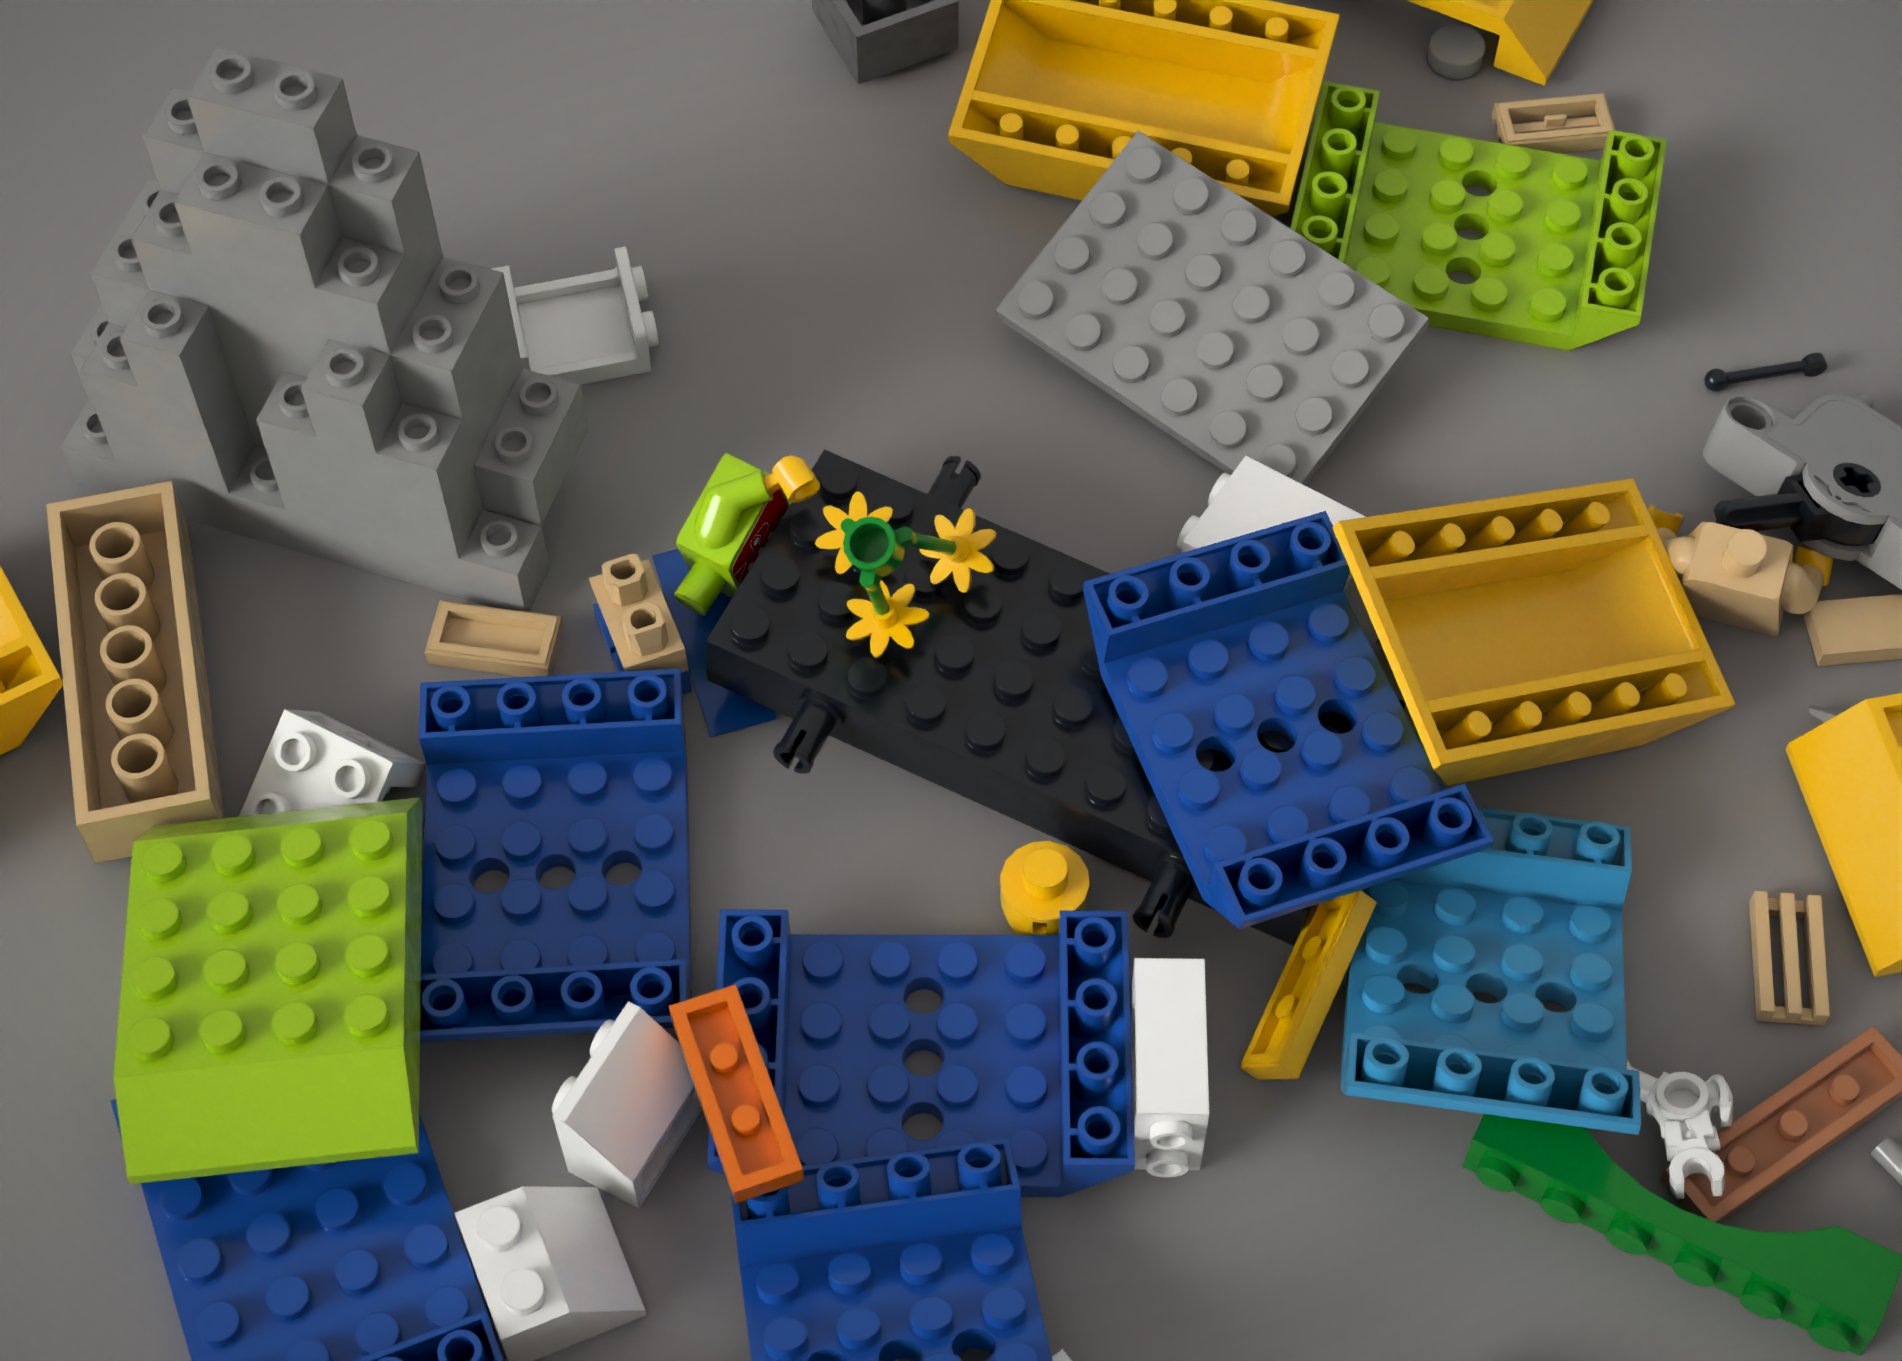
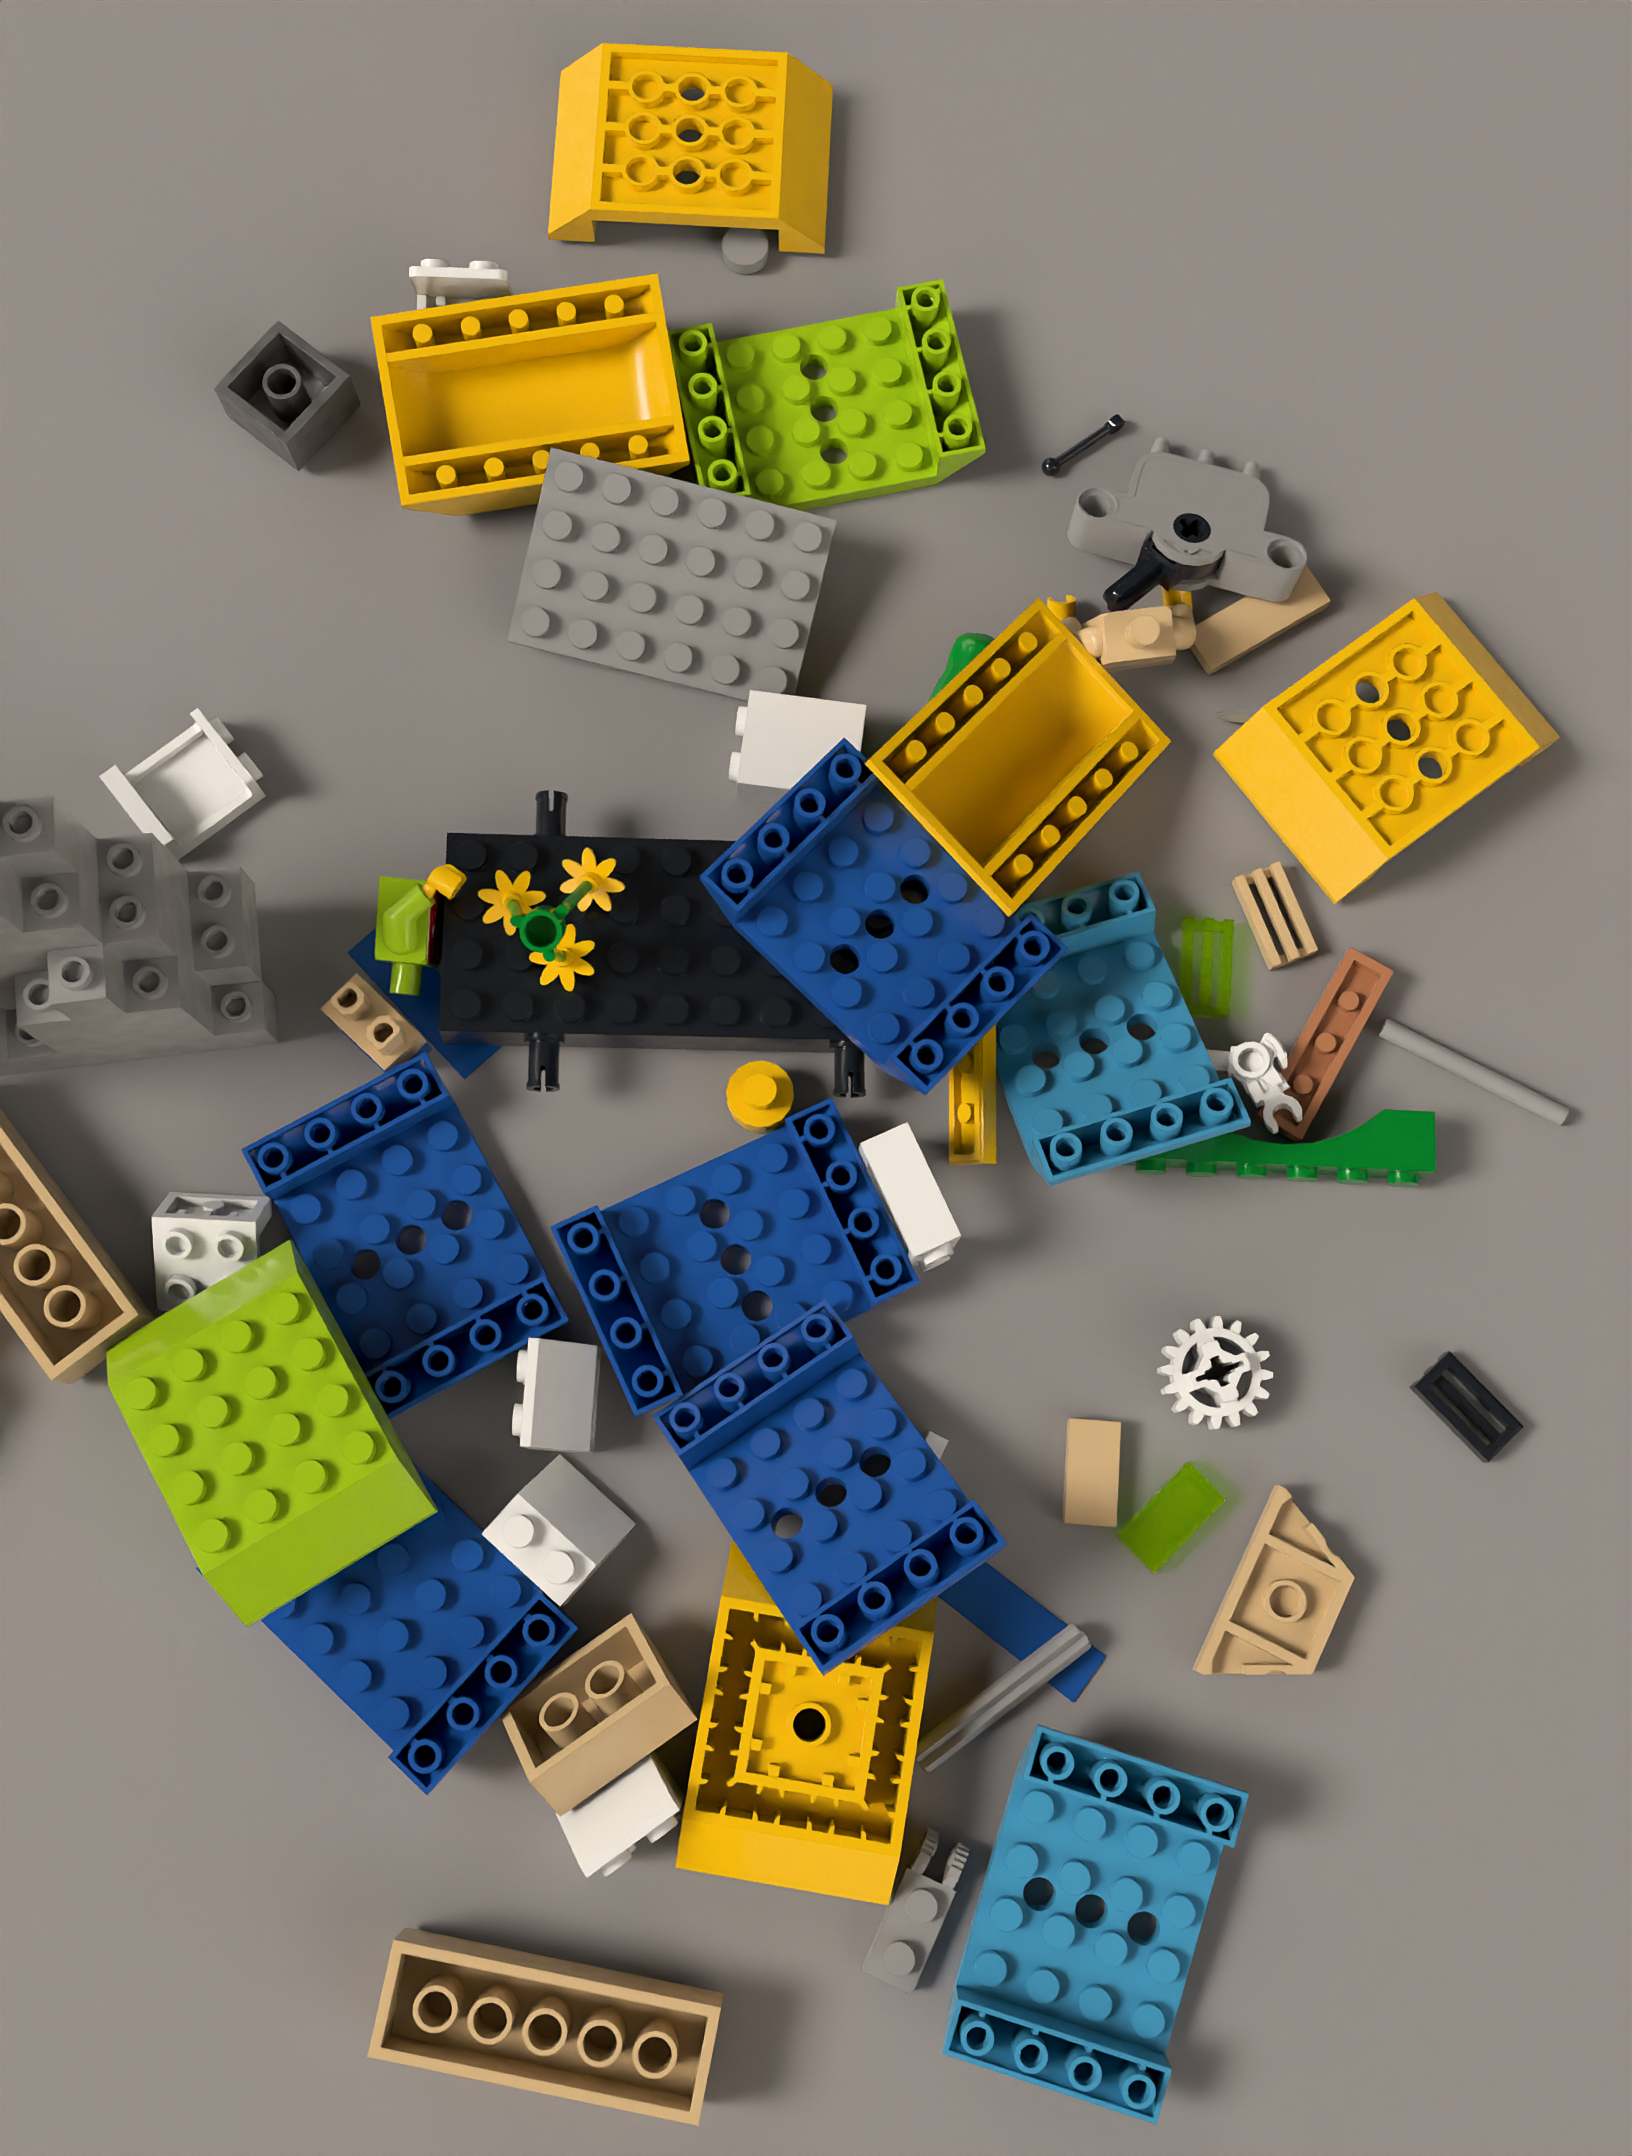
camera: 30 degrees left, 20 degrees up
tan tile [424,600,564,677] -> none
orange plate [669,984,804,1204] -> none
tan tile [1491,93,1616,153] -> none
none -> clear neon green tile [1178,916,1234,1019]

